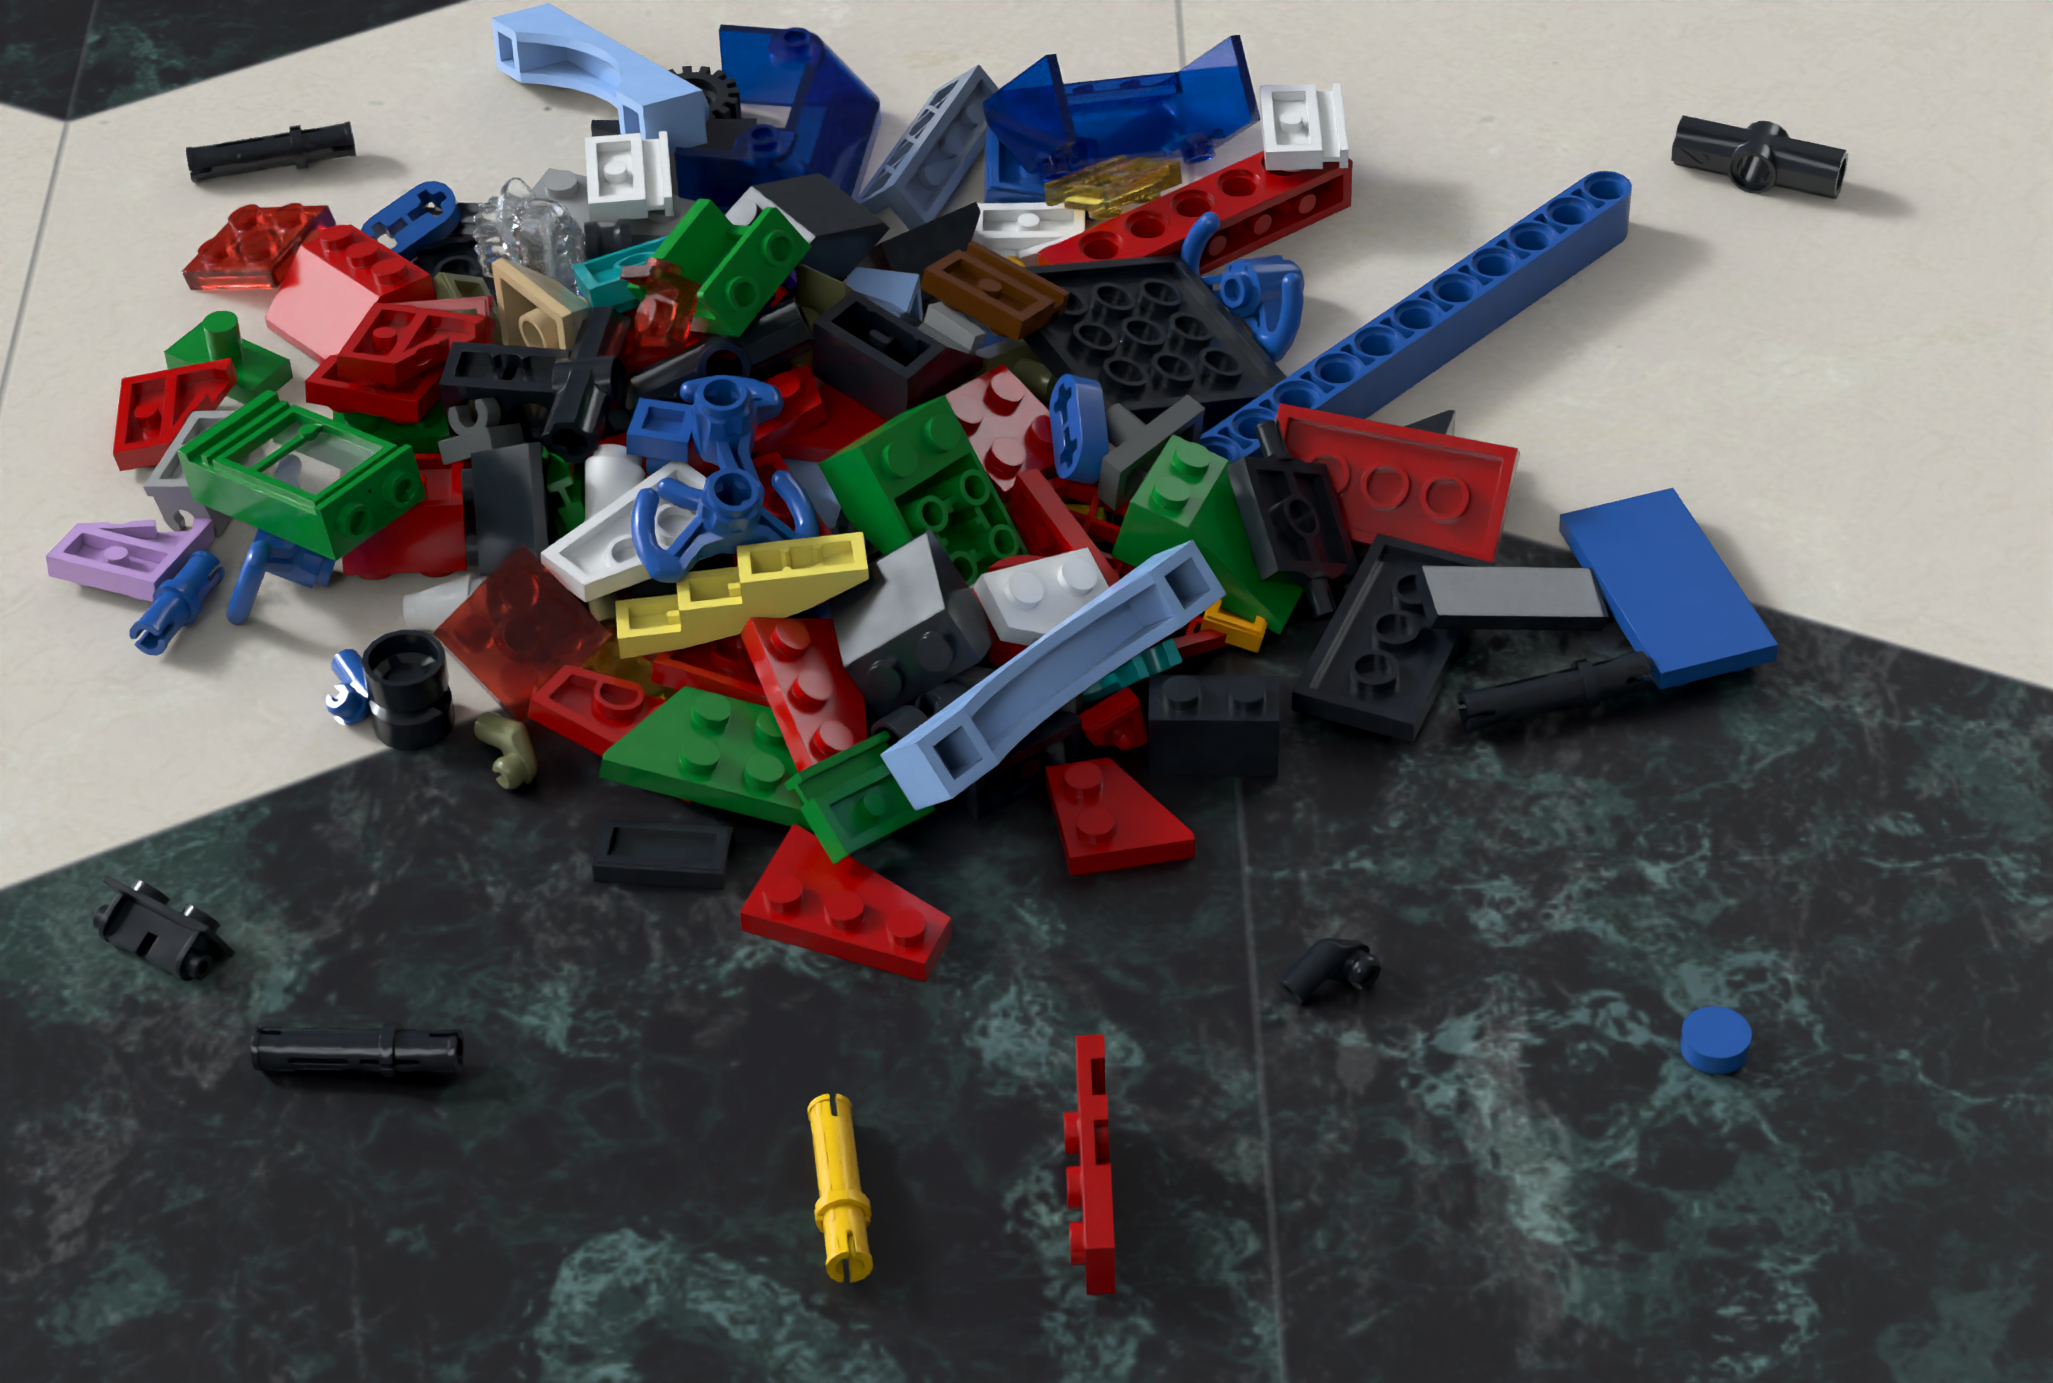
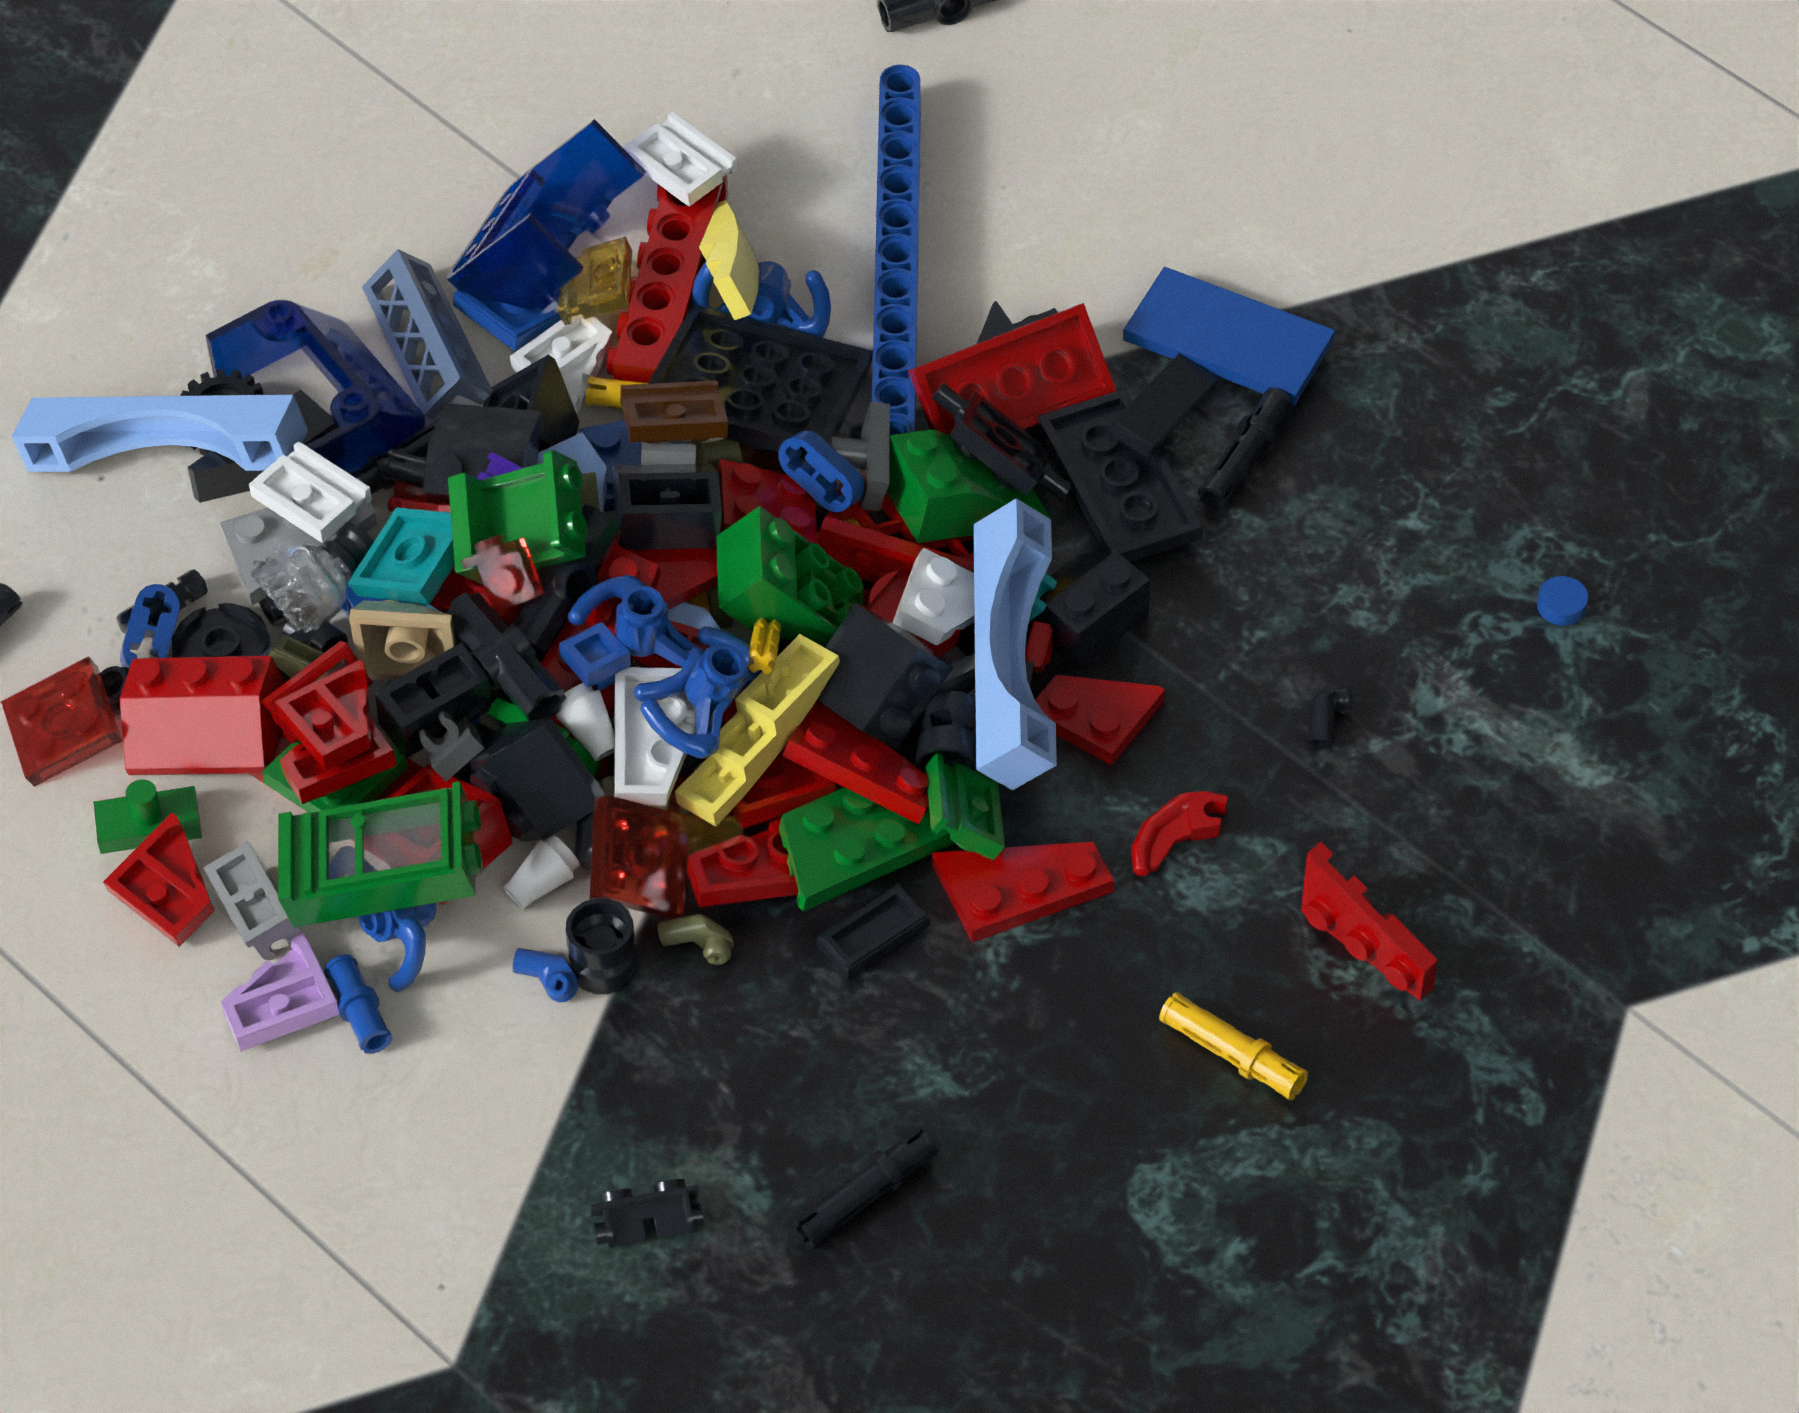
camera: 45 degrees left, 10 degrees up
none -> light yellow slope [699,200,760,320]
none -> yellow axle [747,617,781,675]
none -> red piece [1131,791,1228,876]

